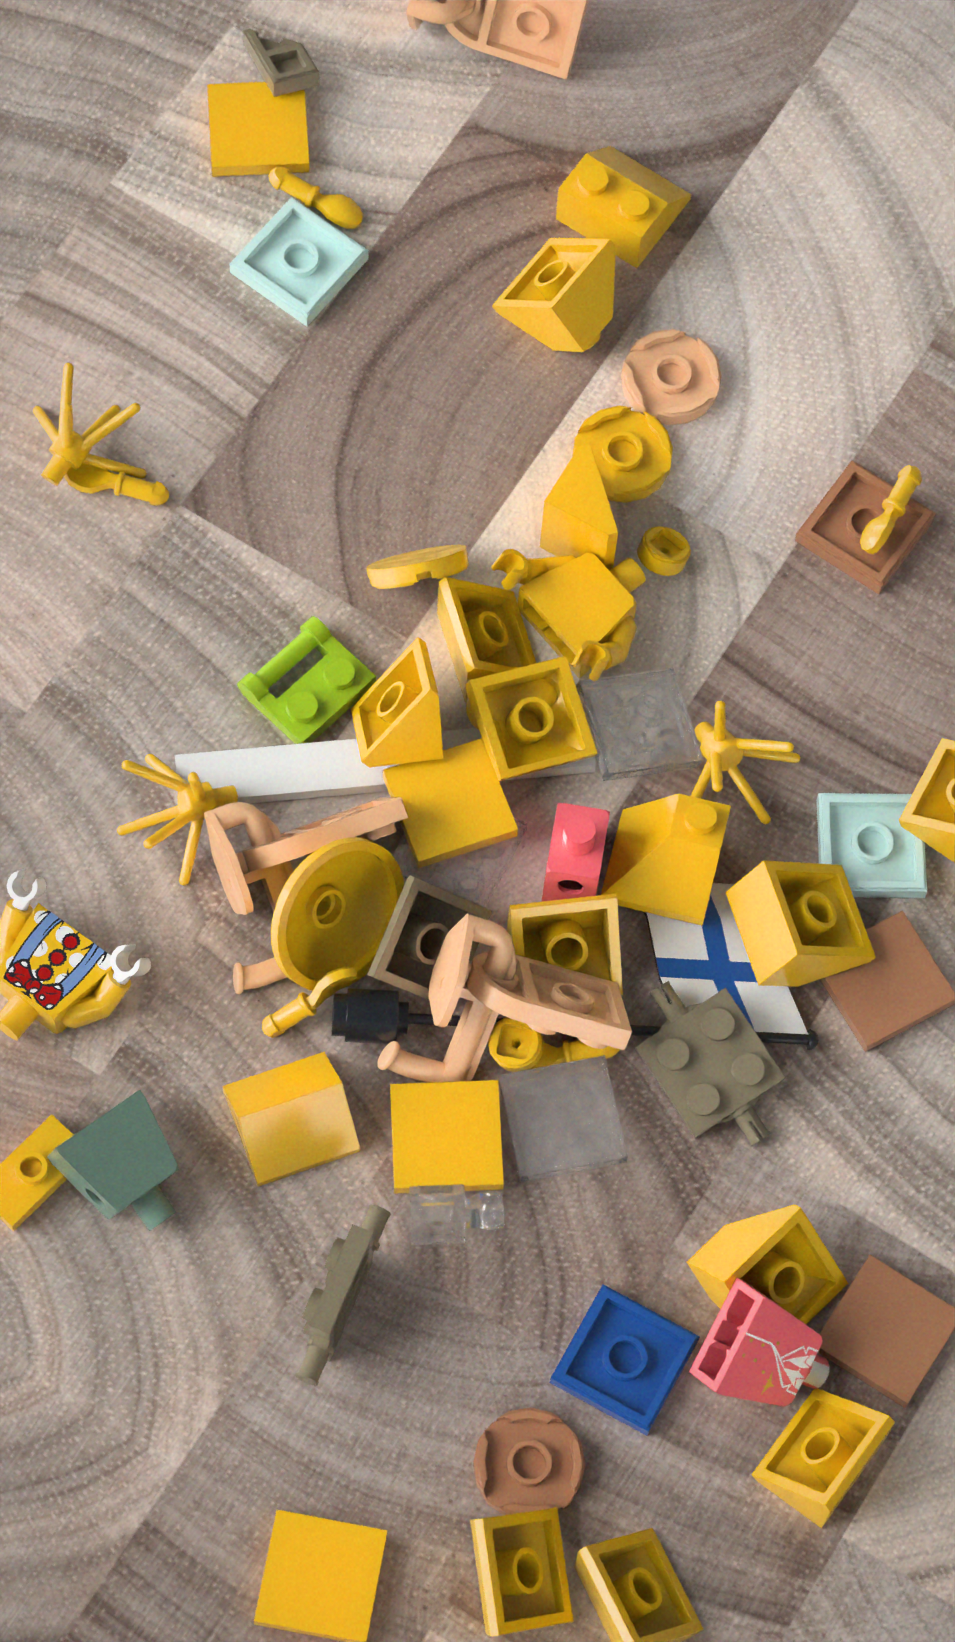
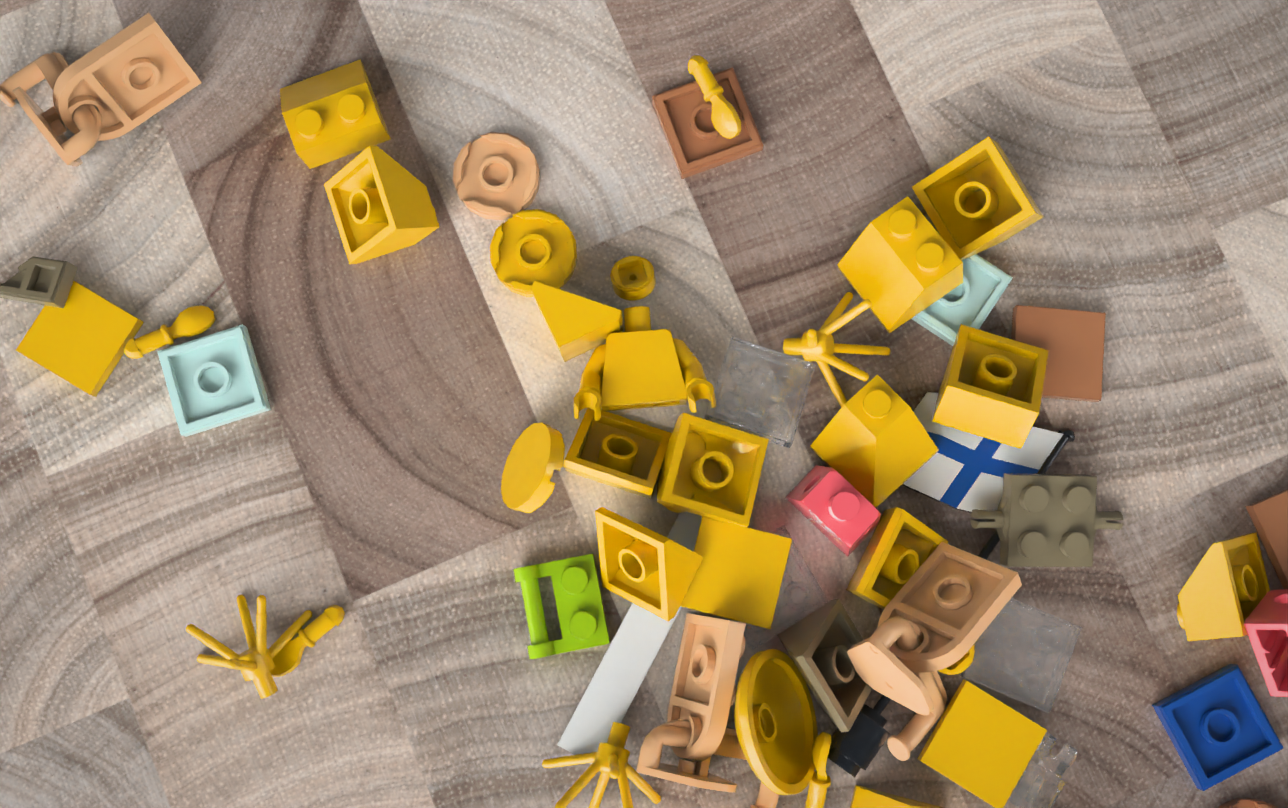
camera: 50 degrees left, 15 degrees up
none -> yellow slope [837,196,963,334]

